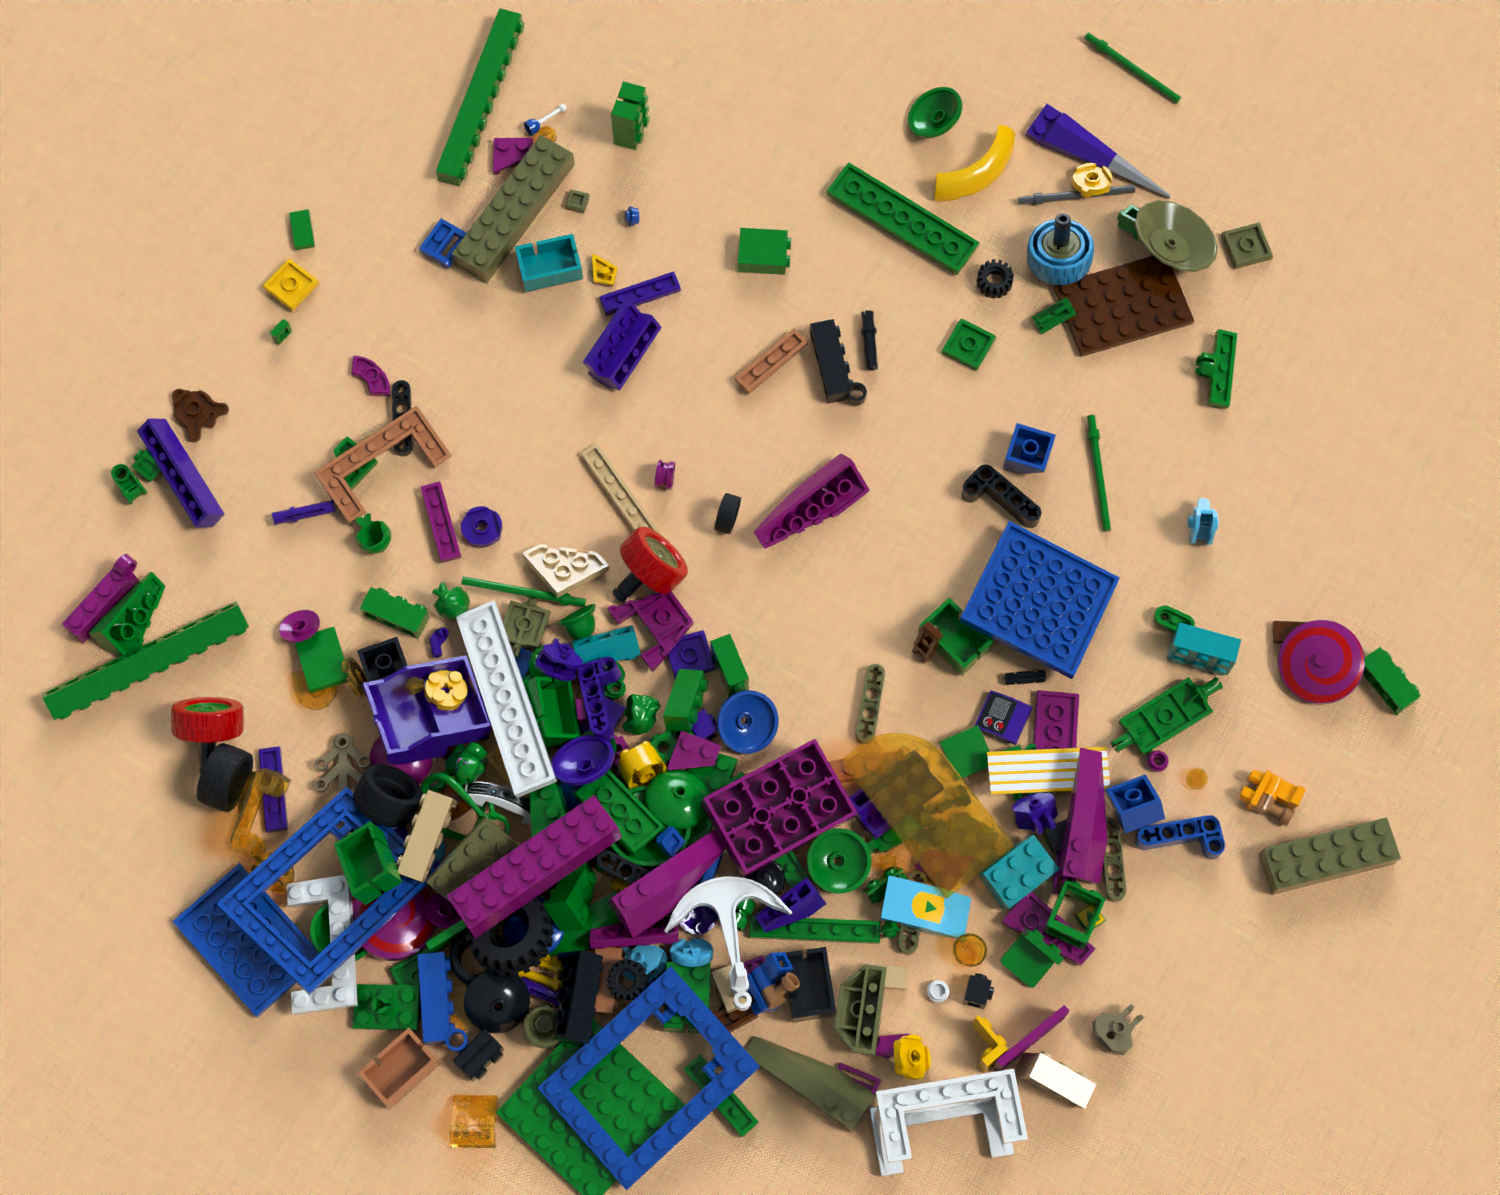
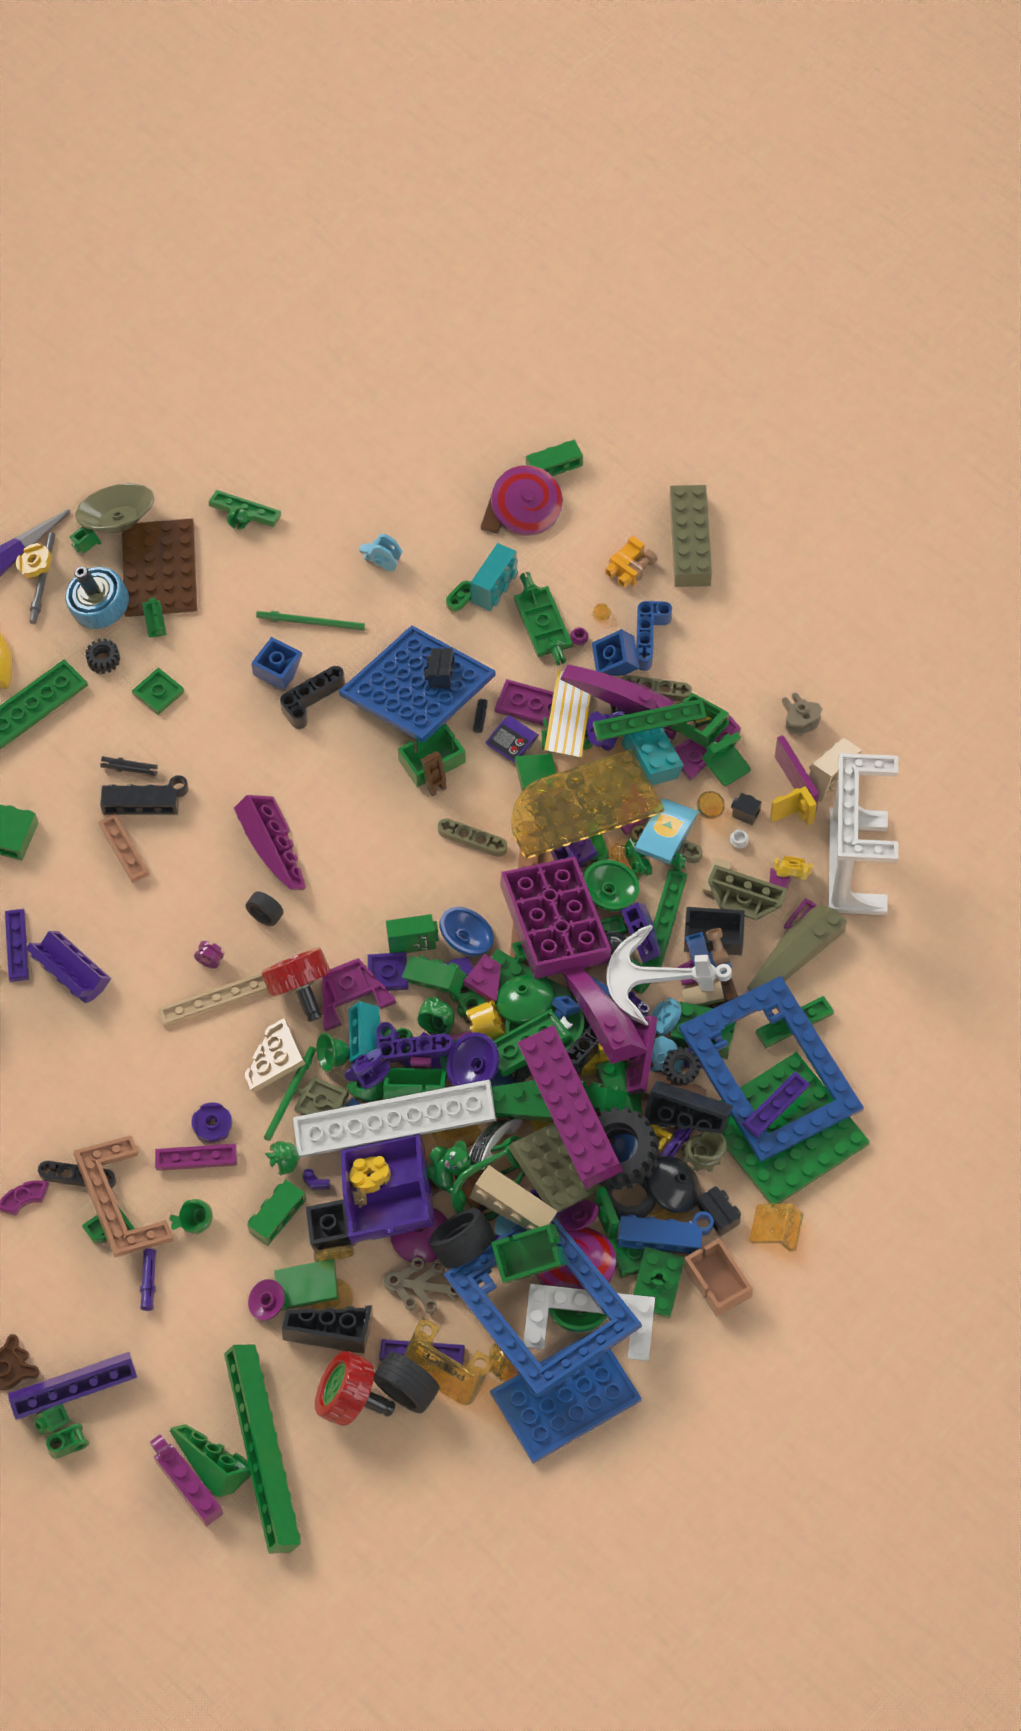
camera: 75 degrees left, 10 degrees down
olive tile [1221,222,1273,269] -> none
none -> black wedge [282,1305,373,1354]
none -> black brick [425,648,455,688]
none -> green plate [593,699,707,741]
none -> dark purple tile [742,1071,810,1139]

